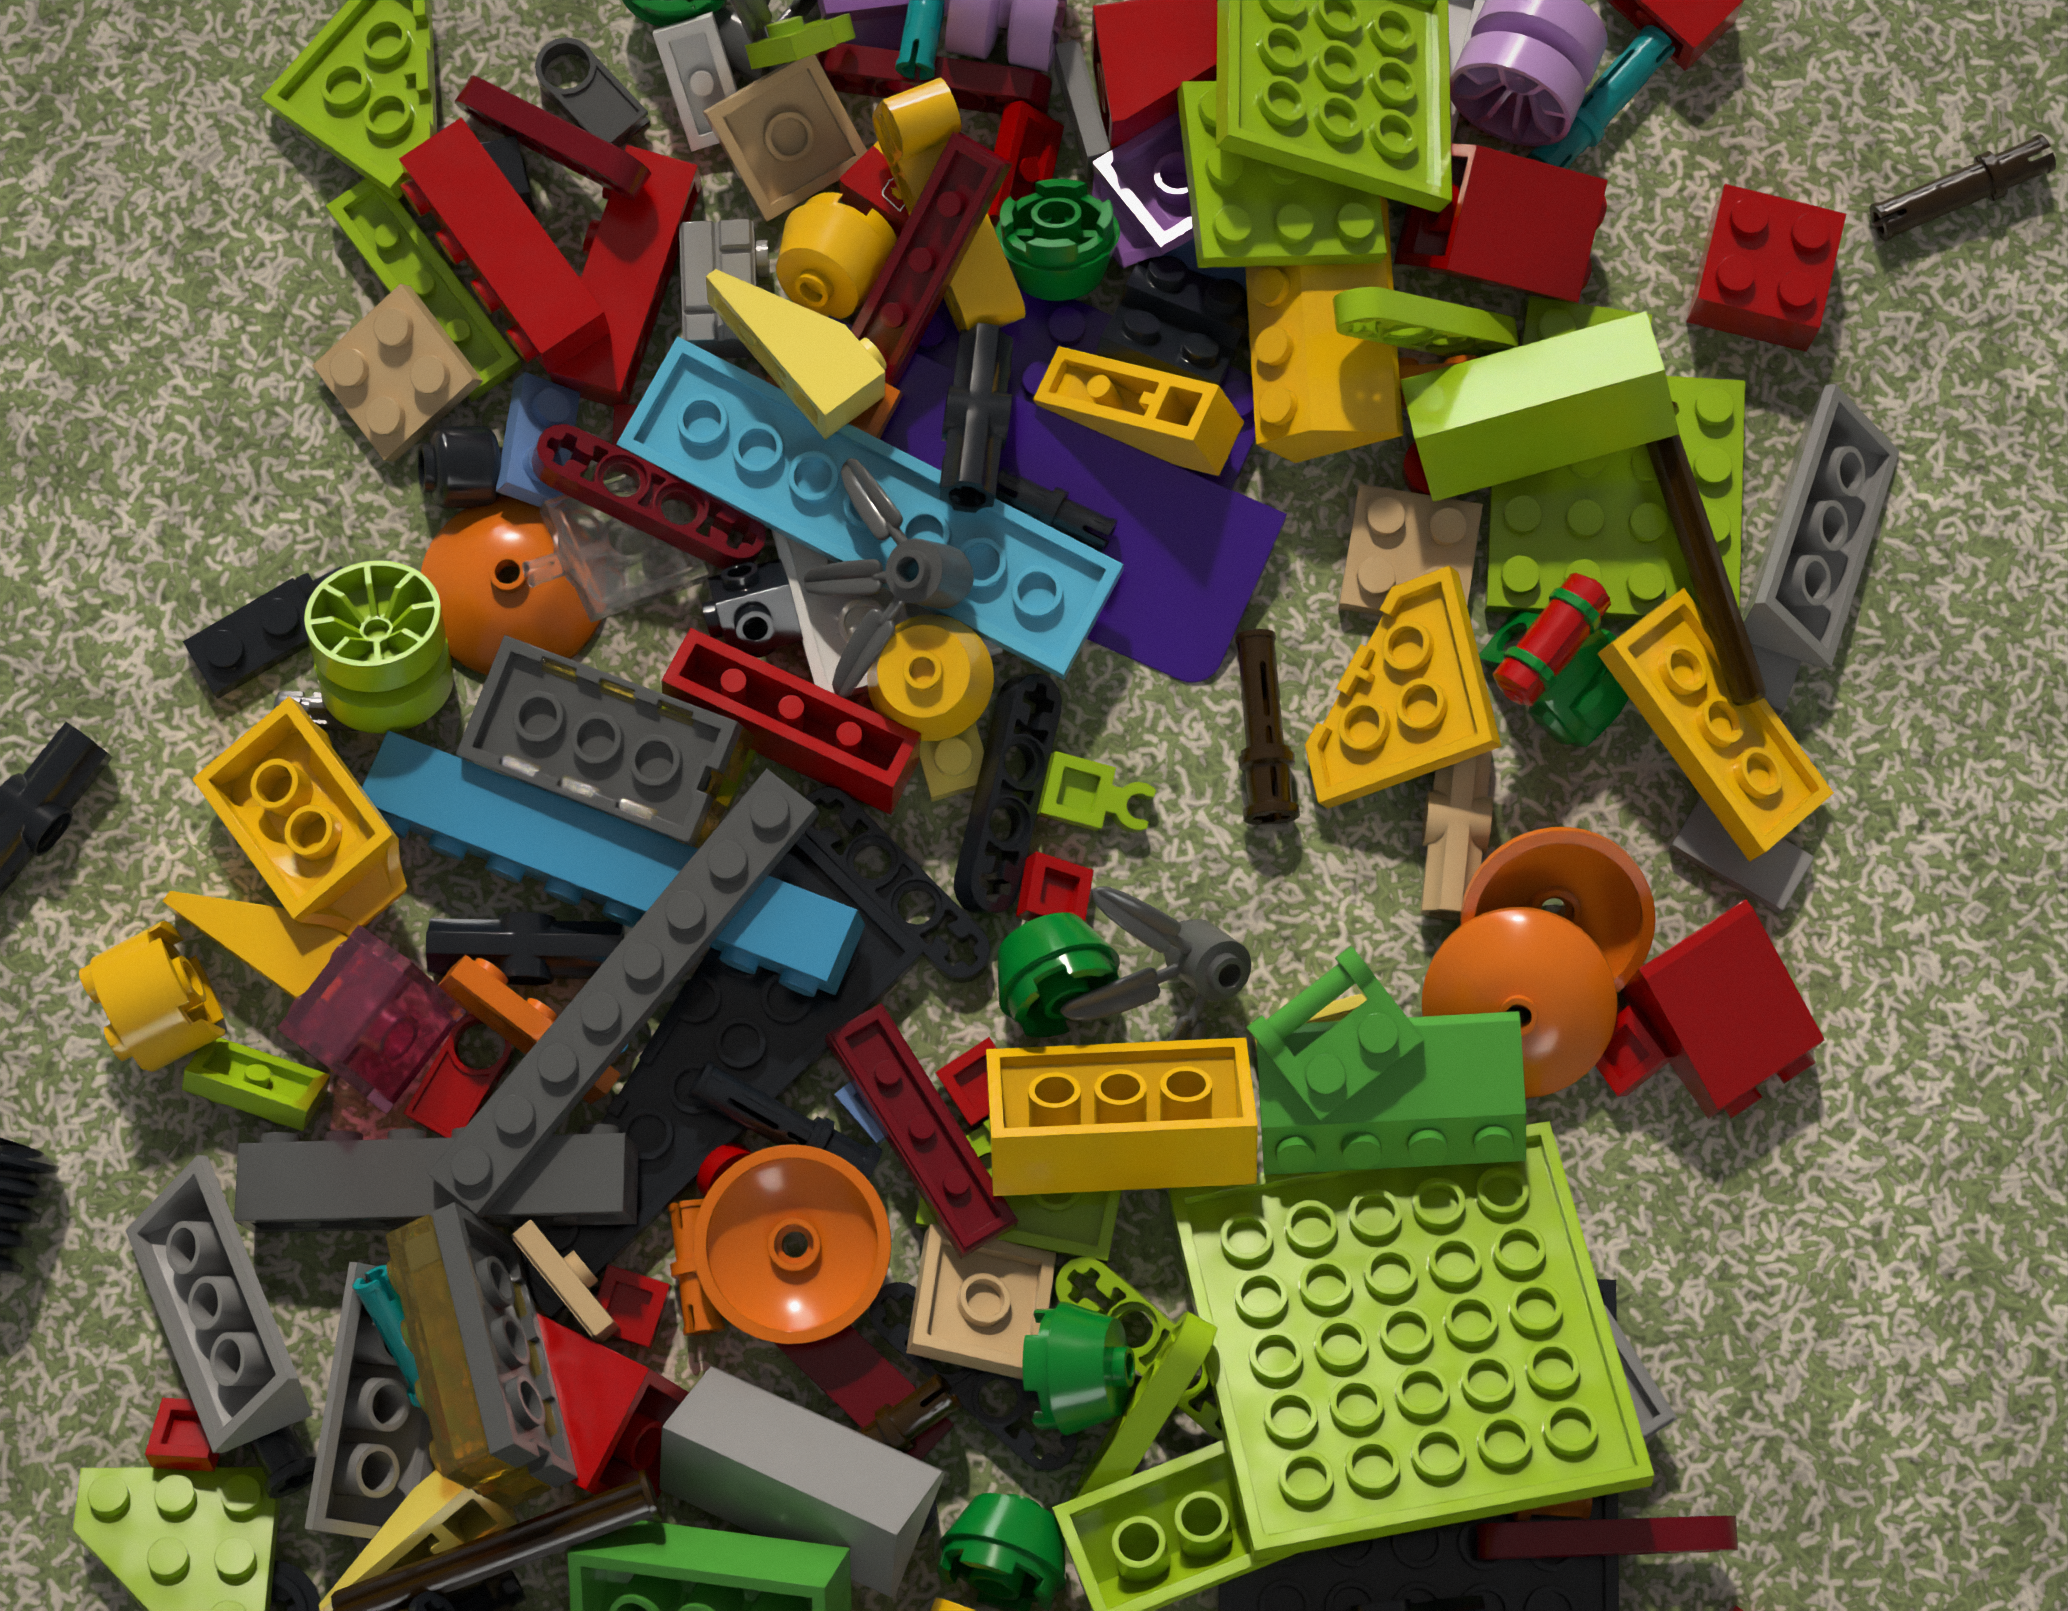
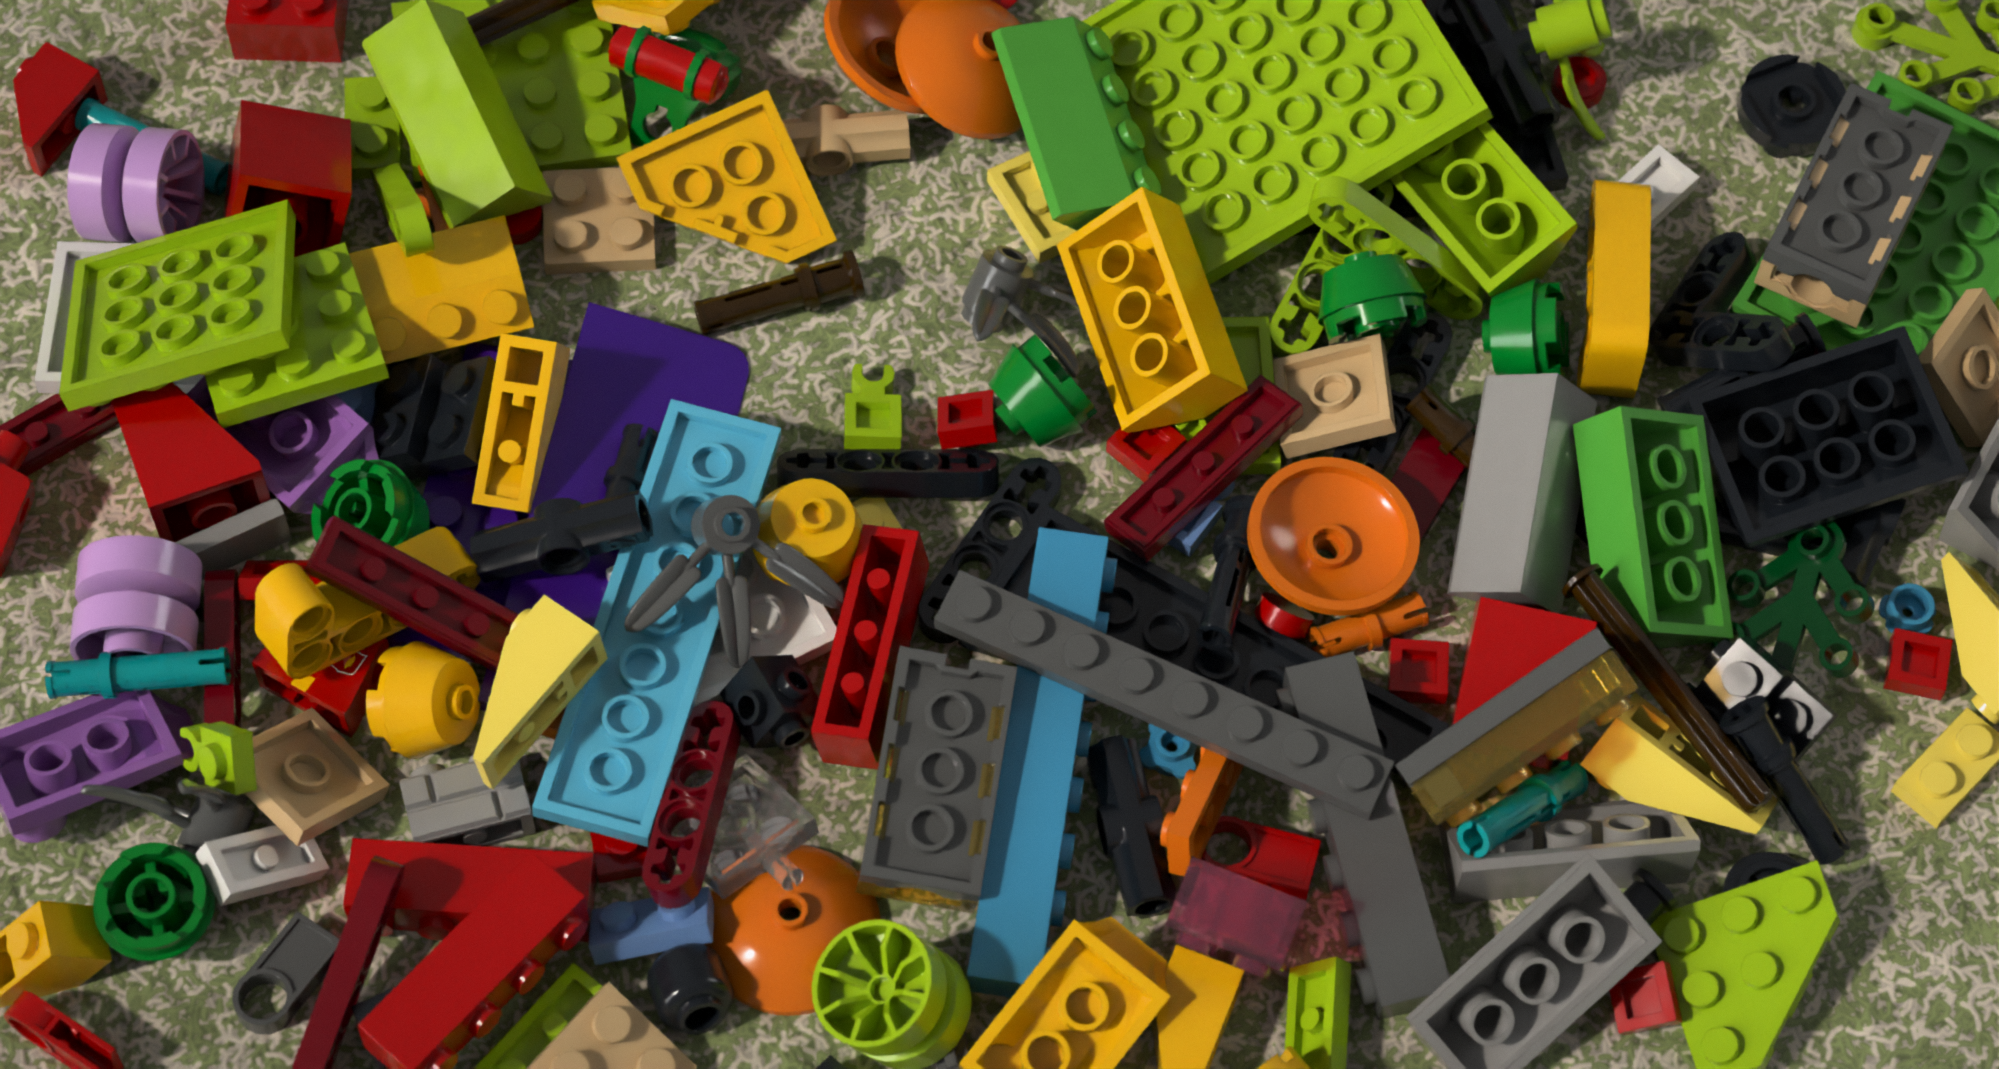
camera: 105 degrees left, 15 degrees down
tan plate [513,1219,620,1342] -> none
bright green plate [1246,946,1425,1121] -> none

